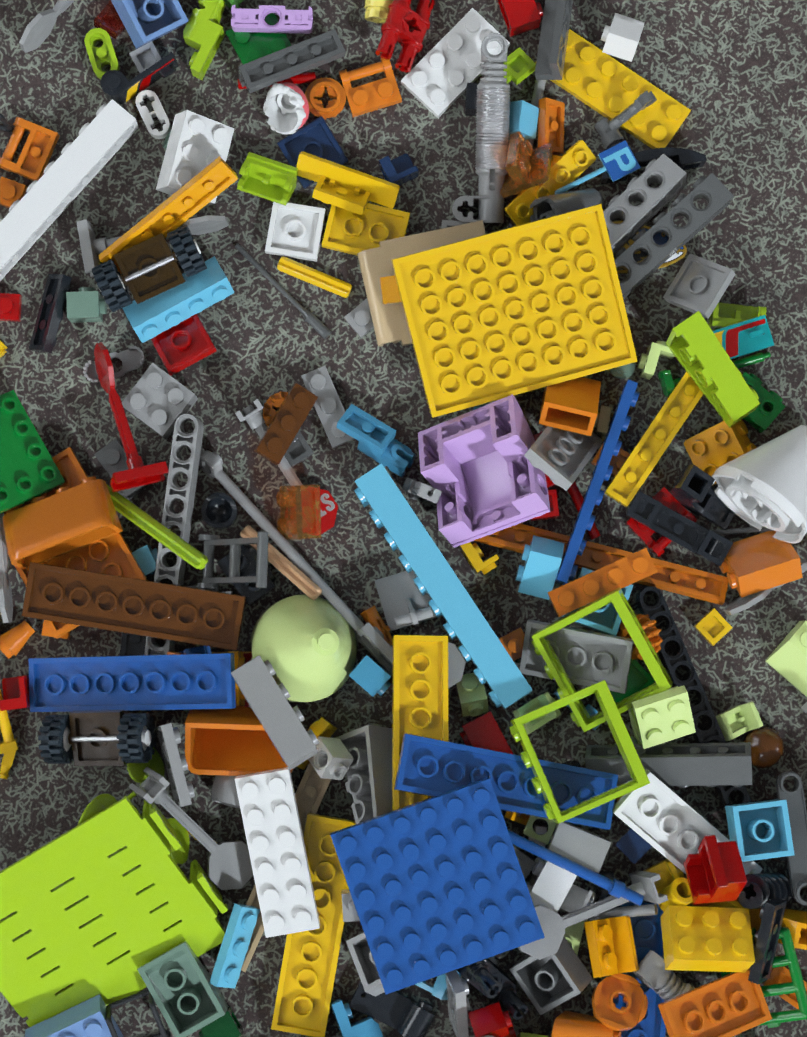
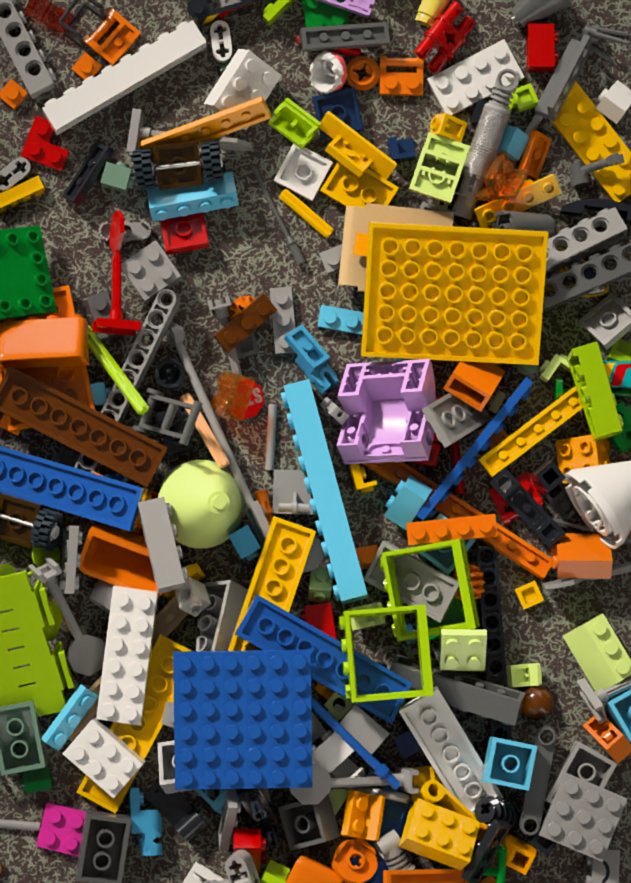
camera: 20 degrees right, 0 degrees up
piece [555,140,641,194] -> none
red plate [684,835,747,904] -> none
none -> white brick [63,717,146,798]
none -> light grey bar [265,404,277,471]
none -> medium azure plate [317,305,363,335]
none -> yellowish green bracket [409,132,470,204]
none -> yellow bracket [430,113,467,143]

